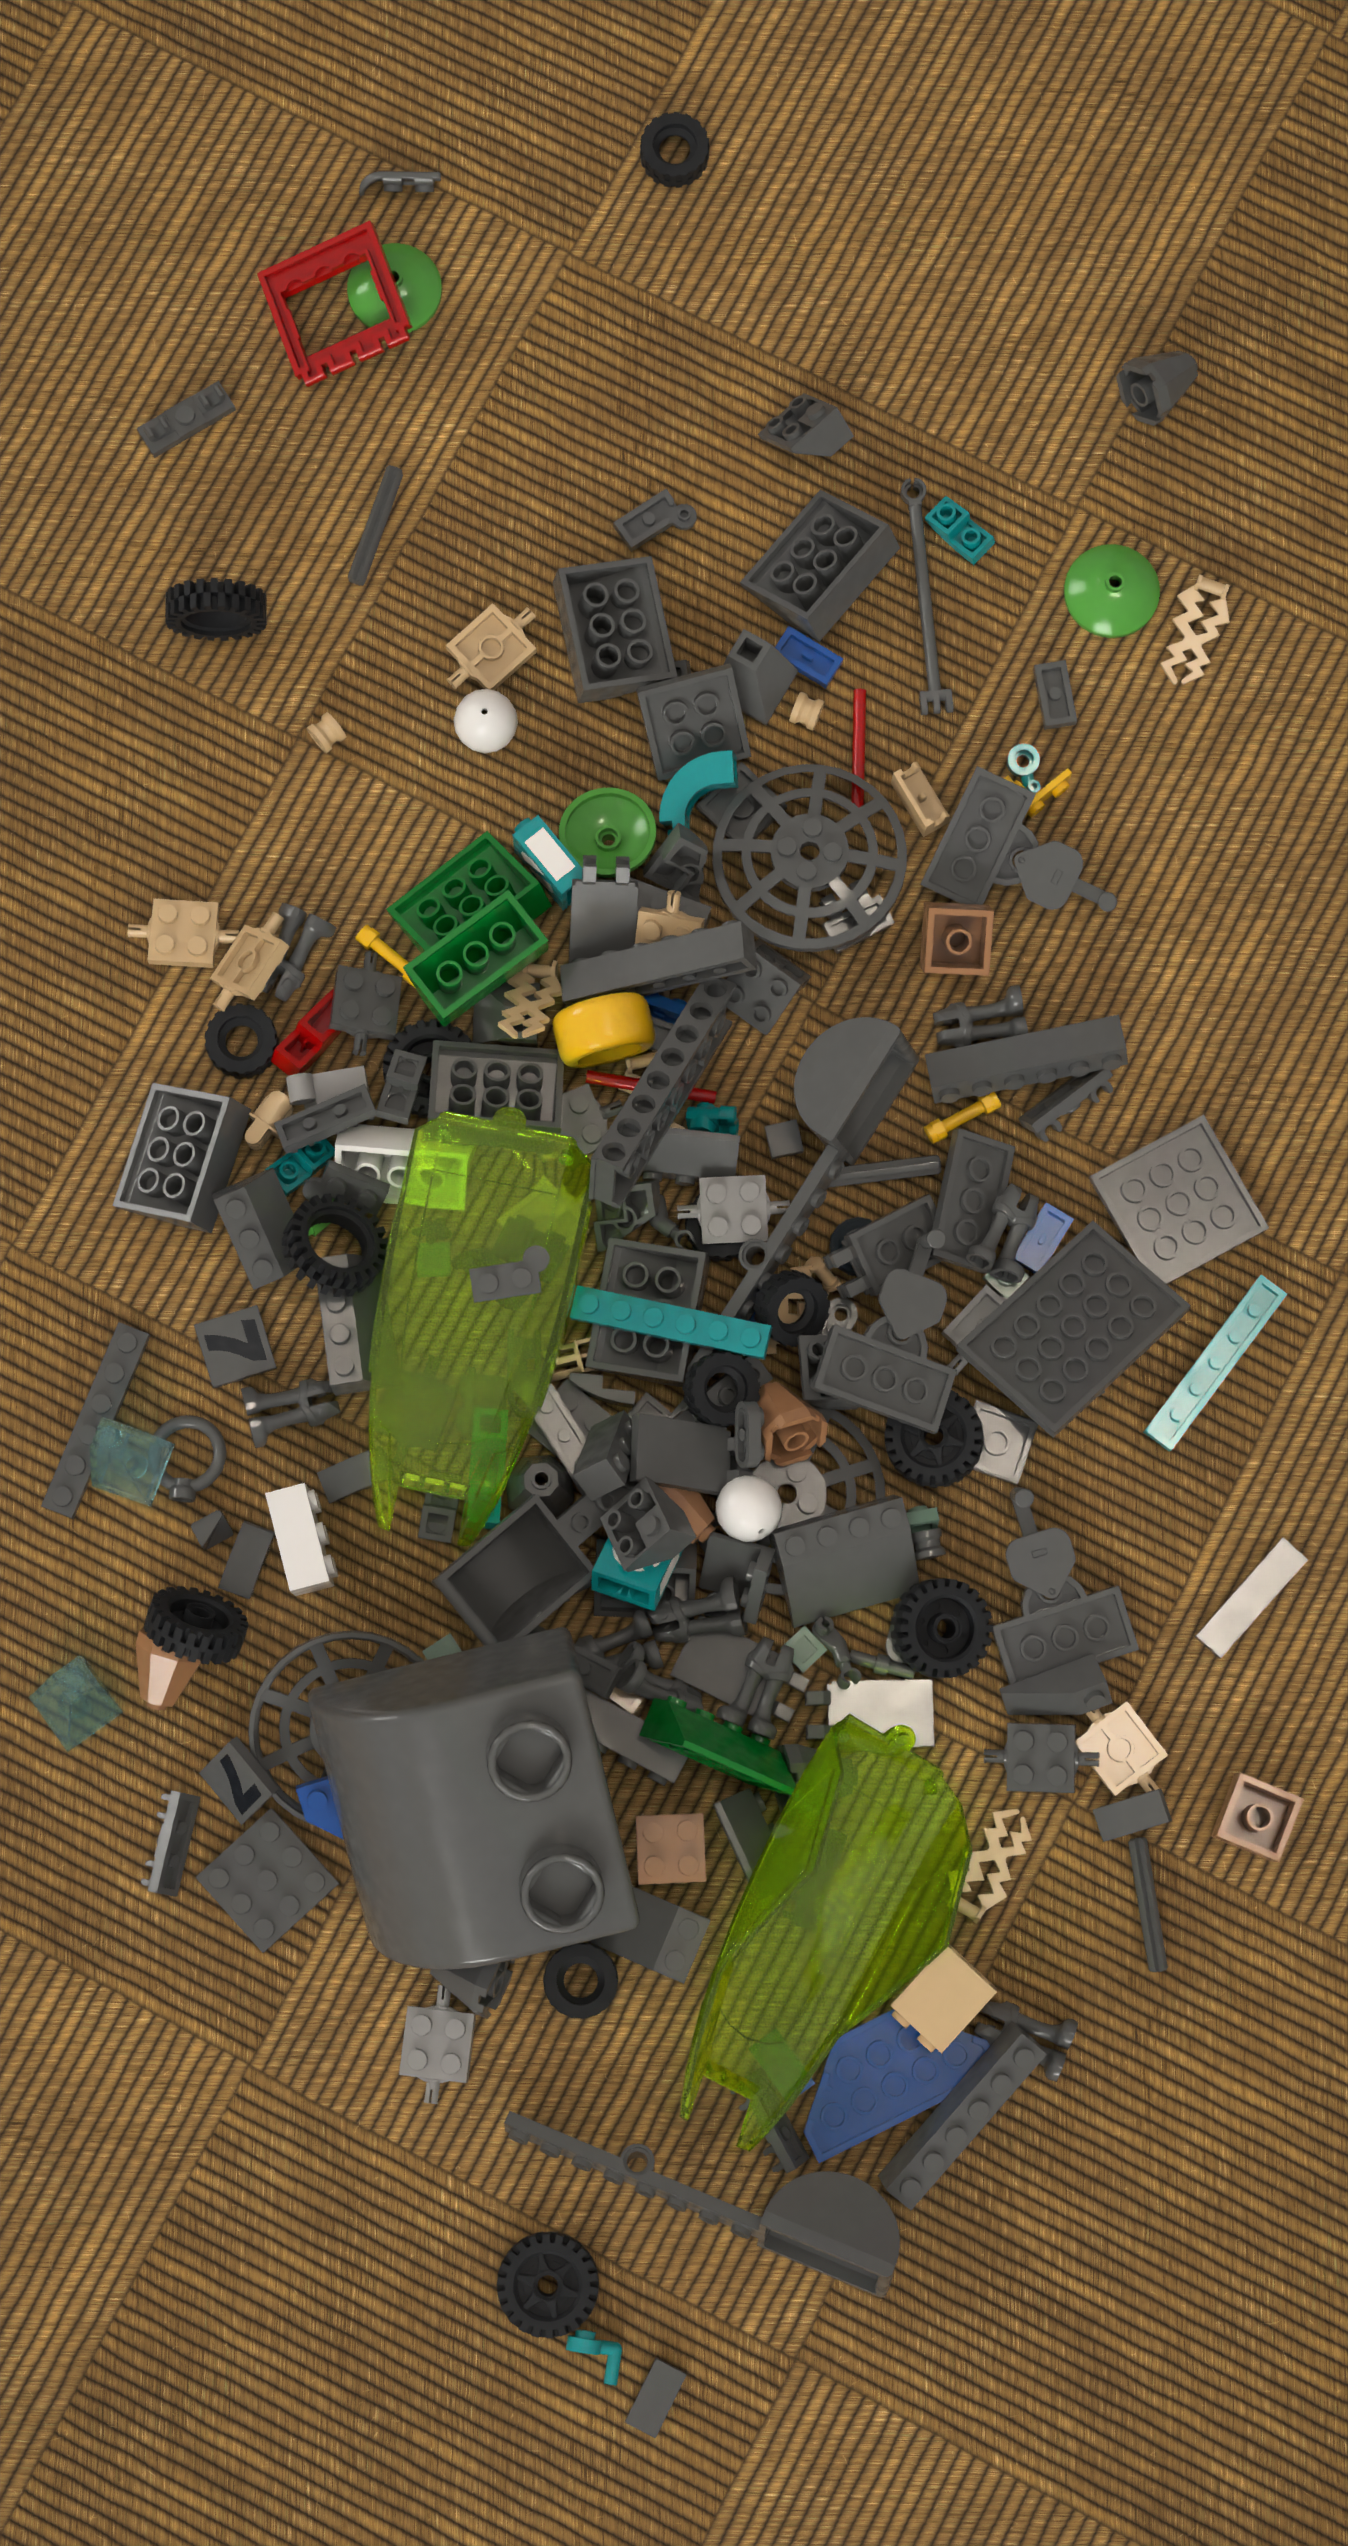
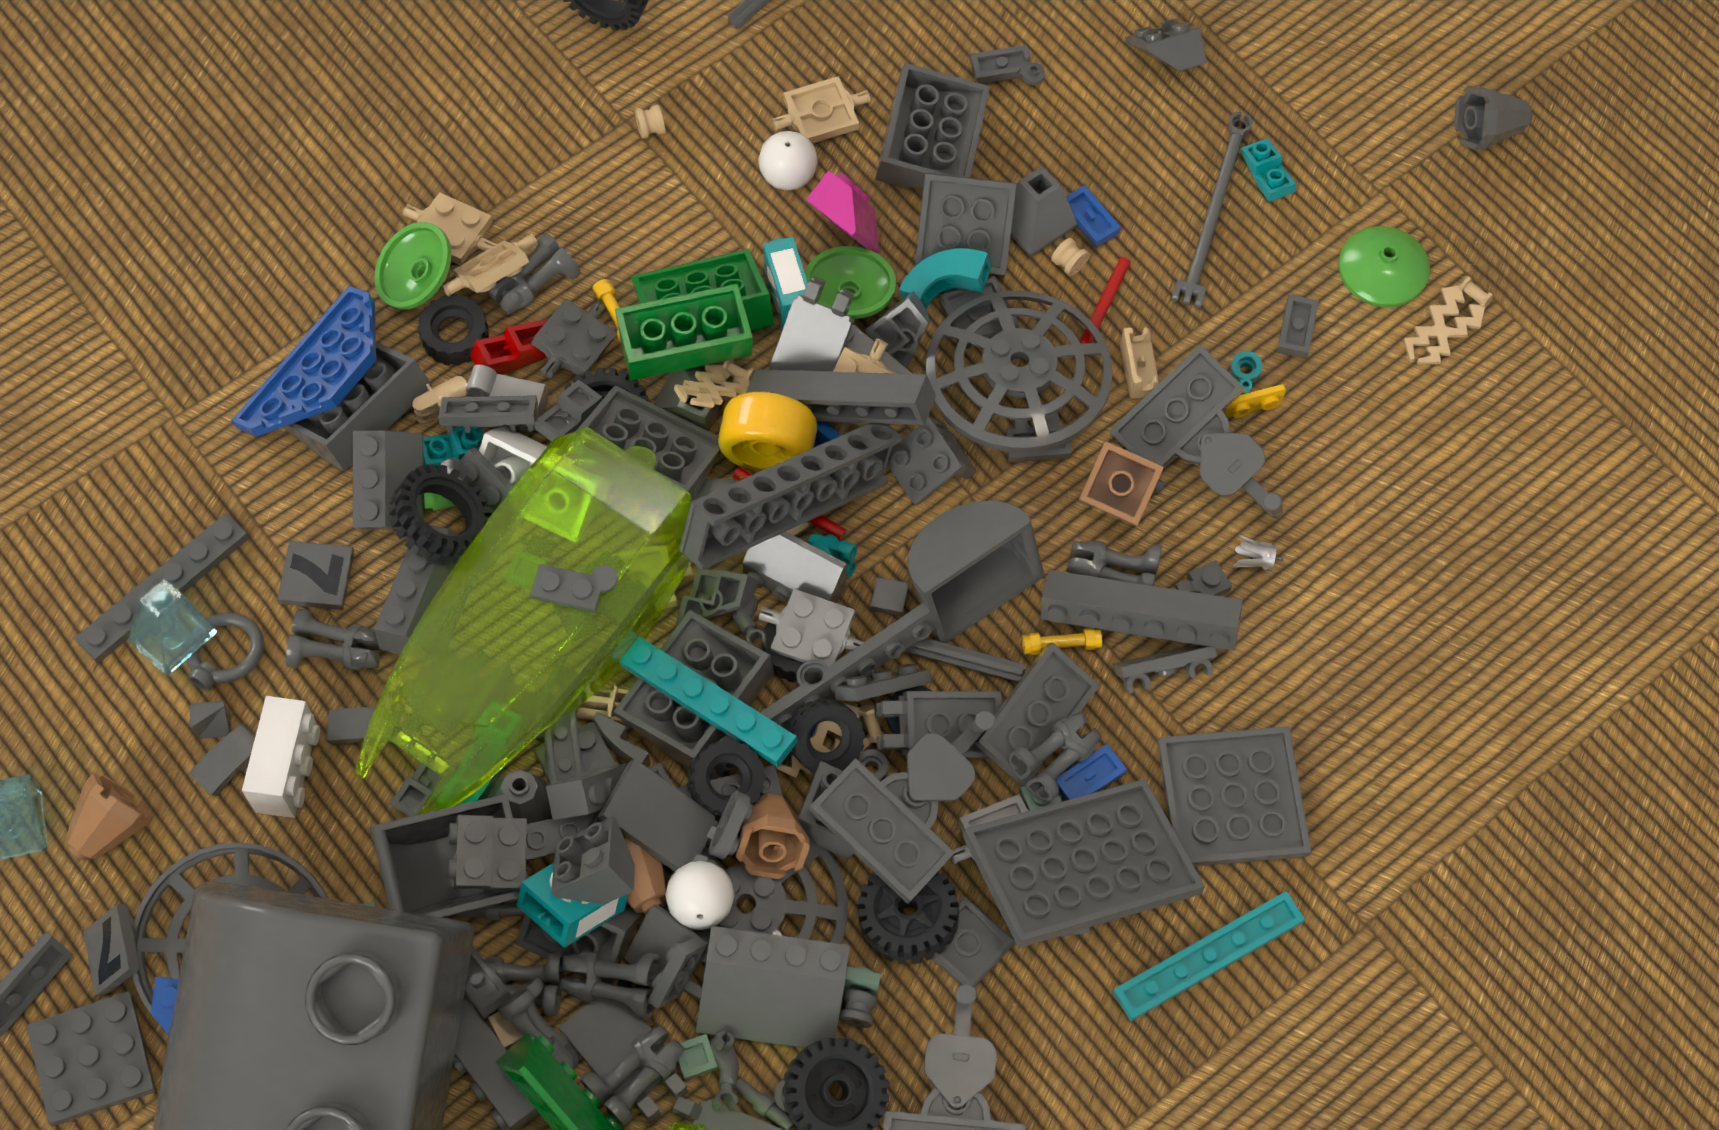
camera: 25 degrees right, 15 degrees down
black wheel [144,1586,248,1664] -> none
dark grey slope [740,489,900,642] -> none
none -> blue plate [231,286,376,437]
none -> bright green dish [375,222,452,310]
none -> dark grey plate [447,815,527,890]
none -> dark pink slope [806,170,879,253]
none -> dark grey plate [834,664,932,701]
none -> dark grey plate [1175,560,1232,596]
none -> flat silver piece [1233,534,1283,570]

